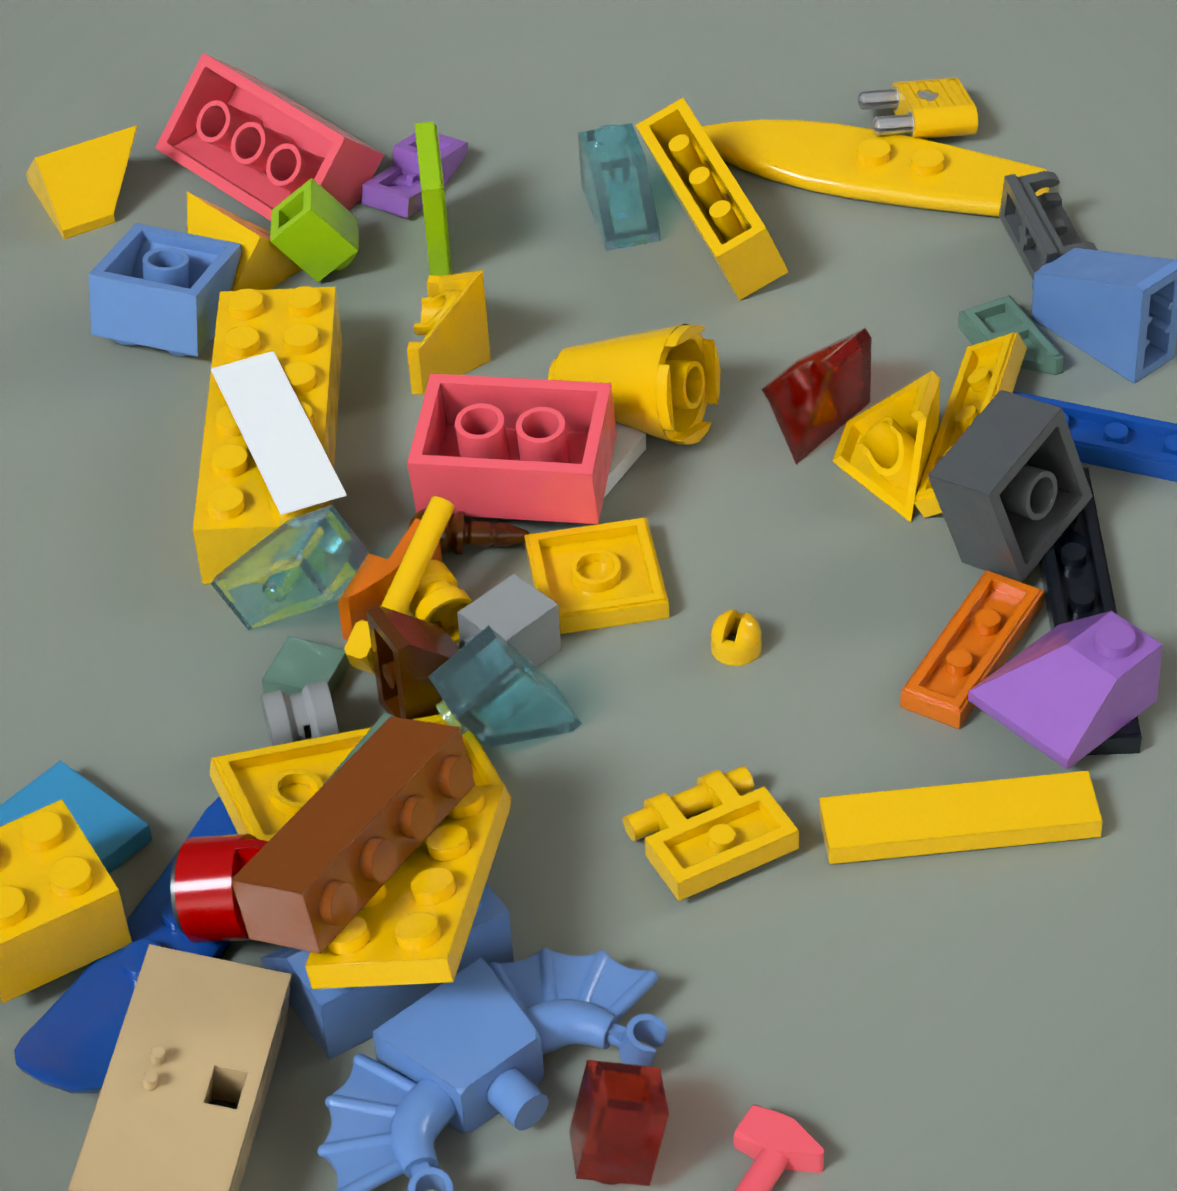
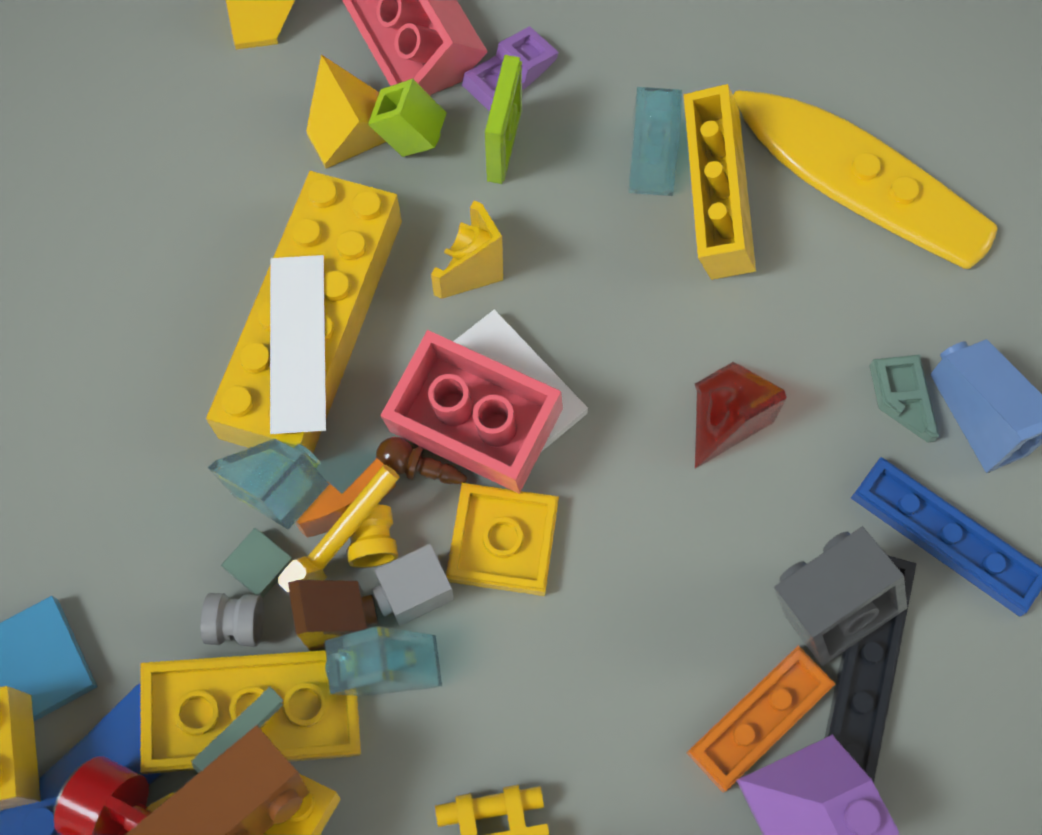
camera: 15 degrees right, 25 degrees up
medium blue slope [88,223,241,357] -> none
yellow cone [548,324,721,445] -> none
yellow hinge [710,609,762,666] -> none
yellow slope [832,371,940,523] -> none
yellow piece [858,77,978,139] -> none
yellow tile [914,332,1027,518] -> none
dark grey hinge [999,171,1098,280] -> none

